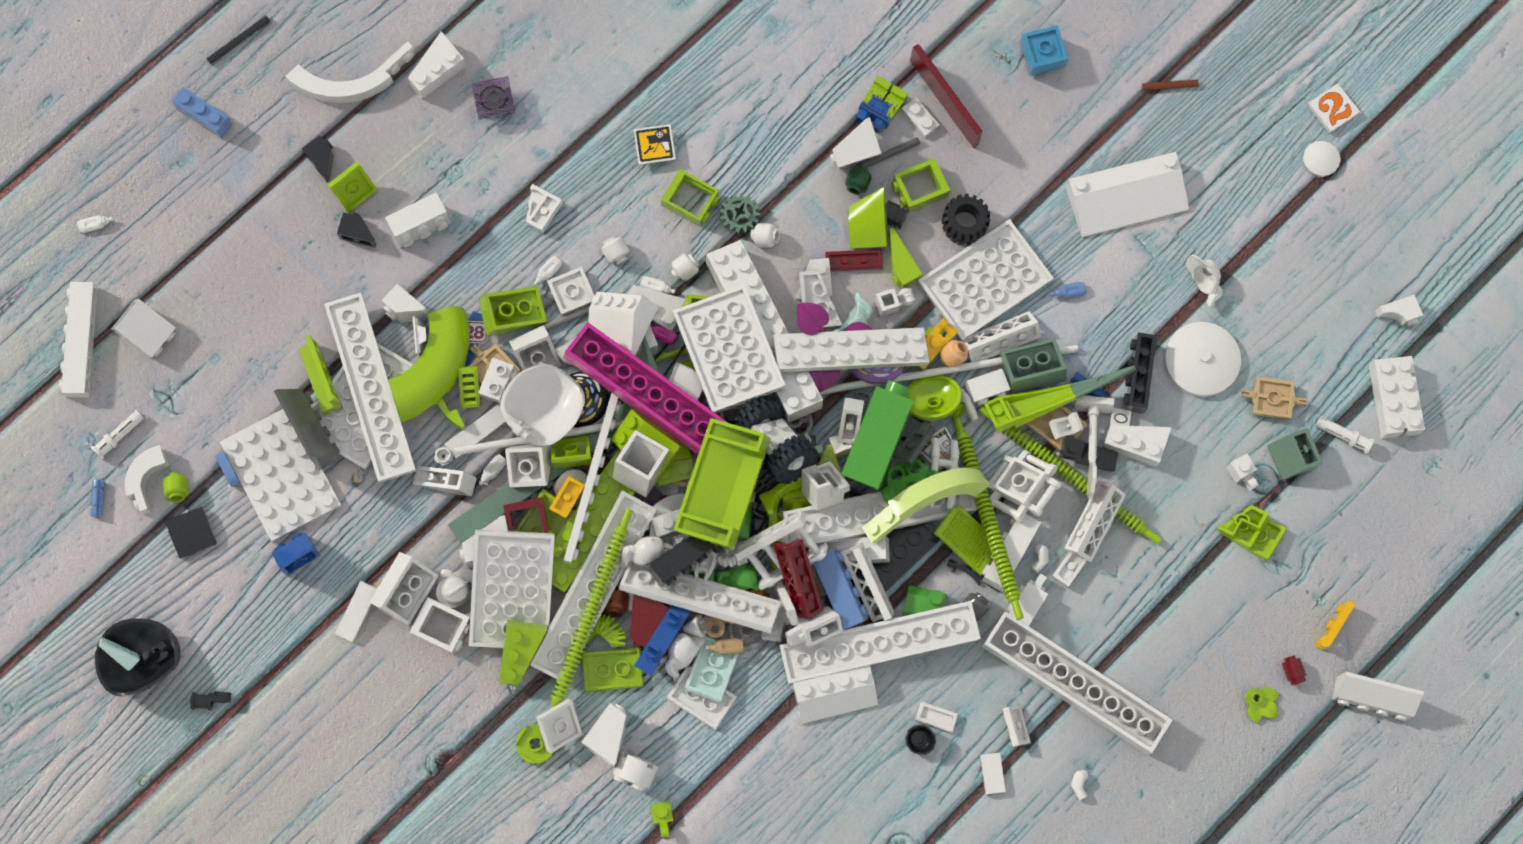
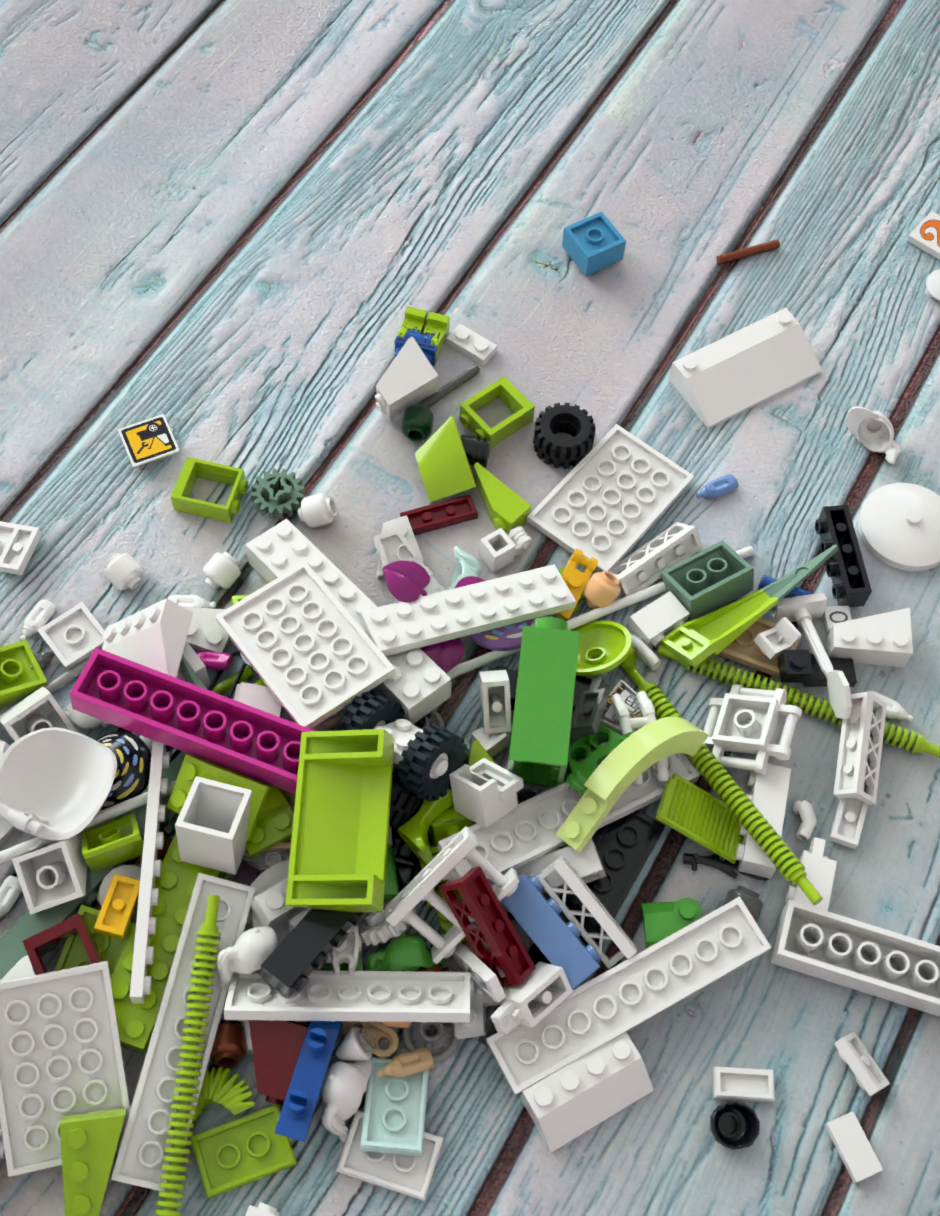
camera: 15 degrees left, 15 degrees down
dark red tile [910,44,982,148] -> none
none -> white piece [869,691,913,721]

